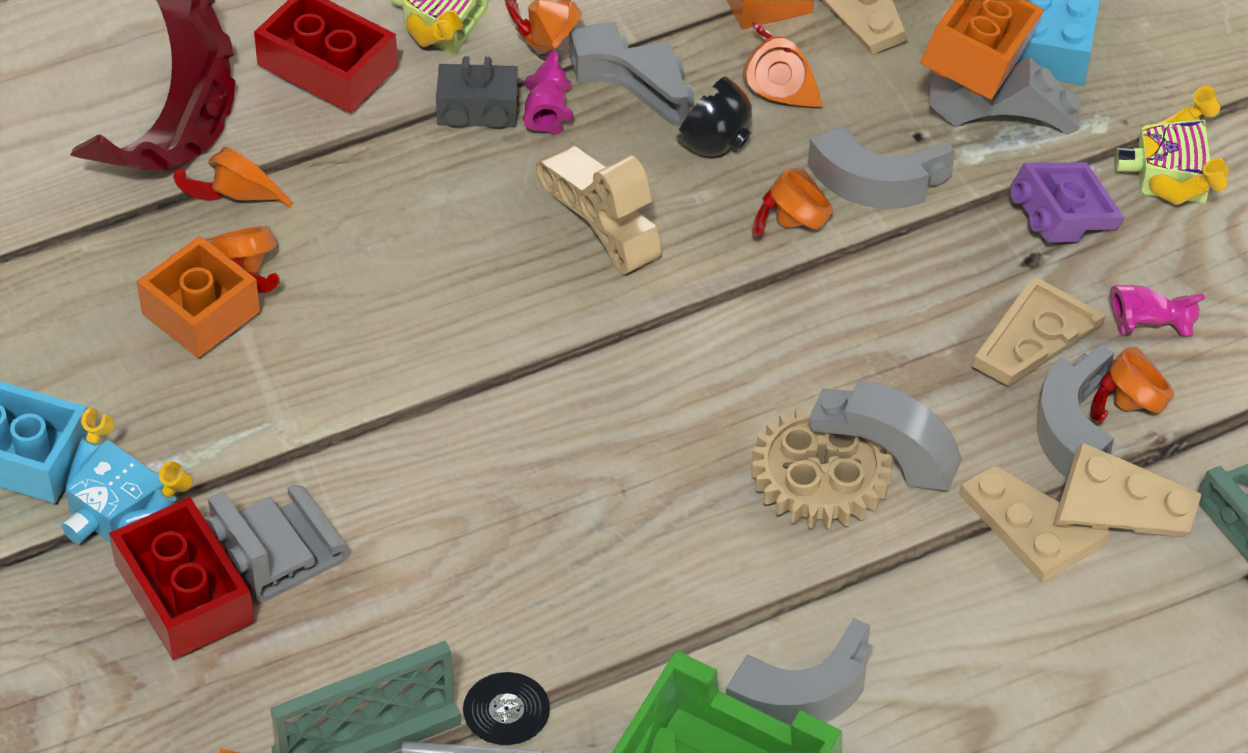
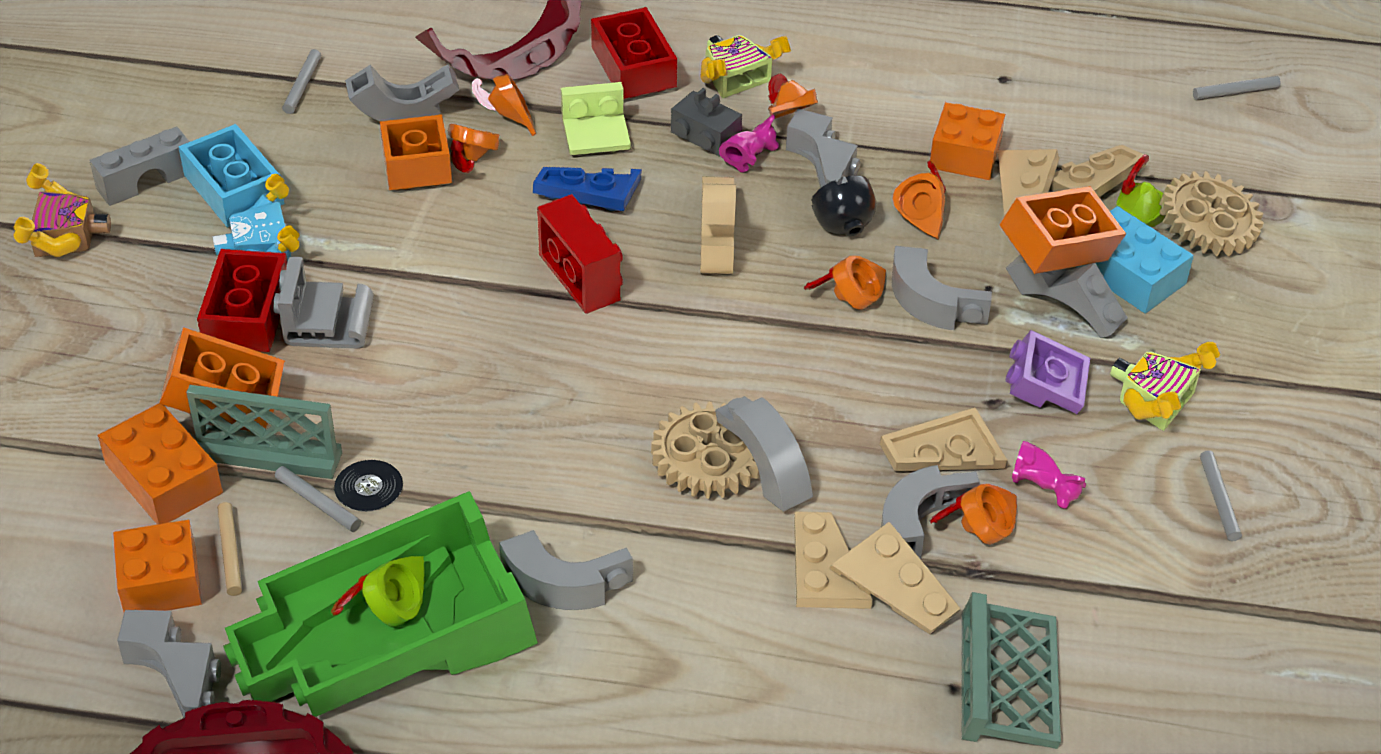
camera: 35 degrees right, 5 degrees down
none -> orange brick [159,327,285,431]
none -> light grey arch [345,64,459,121]
none -> blue wing [533,167,642,211]
none -> red brick [537,194,623,314]
none -> yellowish green bracket [561,82,631,155]

